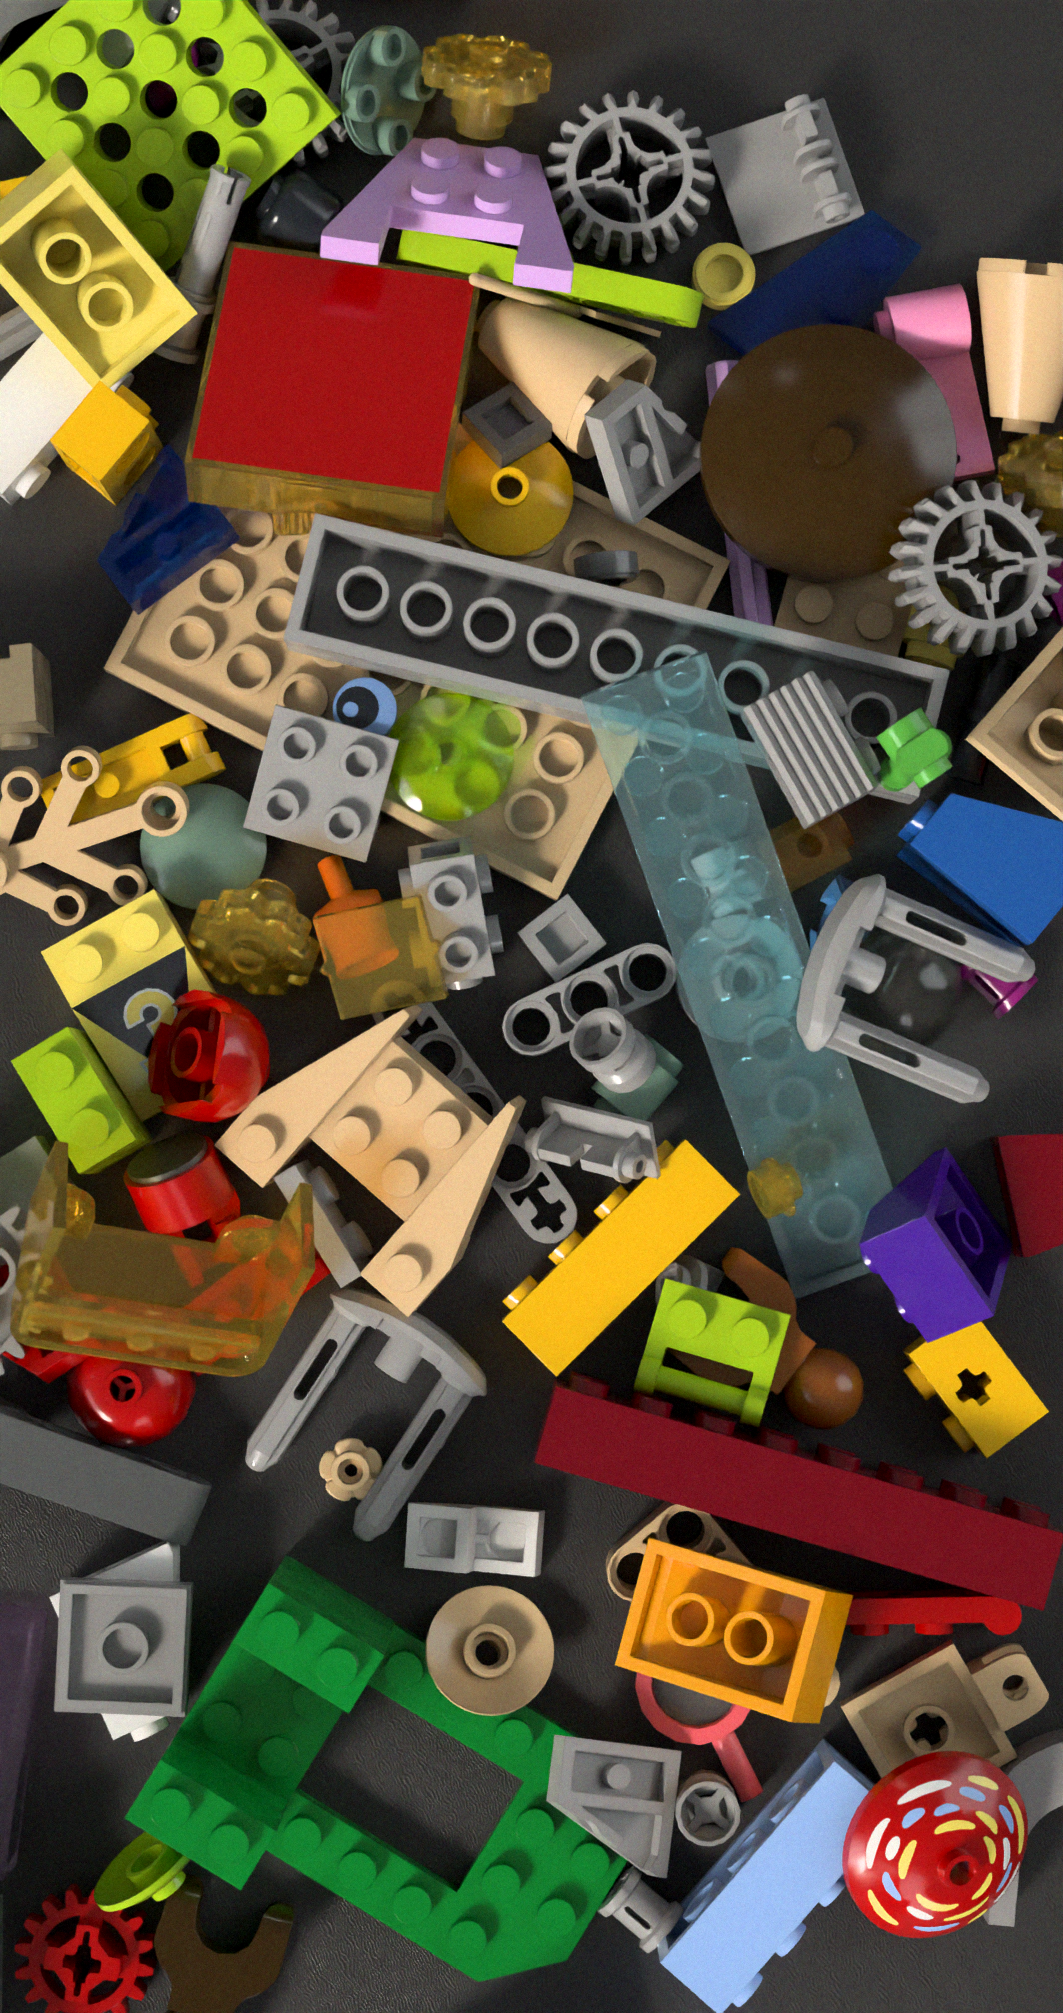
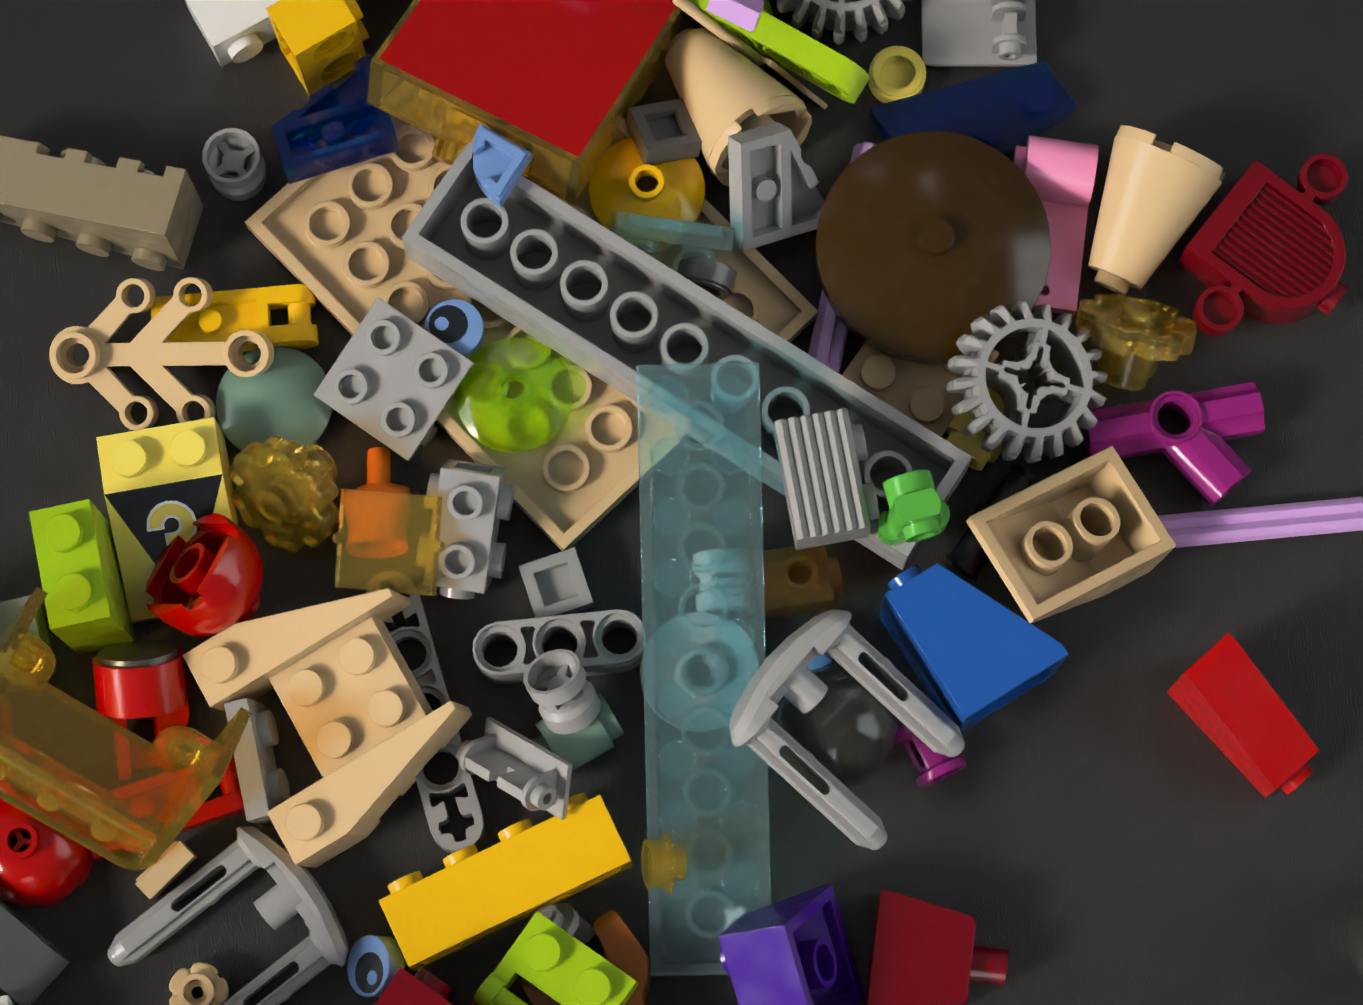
camera: 20 degrees right, 10 degrees down
none -> tan tile [135,841,198,899]
none -> light grey wheel [202,128,267,201]
none -> medium blue tile [347,935,405,997]
none -> medium blue tile [472,124,532,208]
none -> clear light blue plate [610,212,735,261]

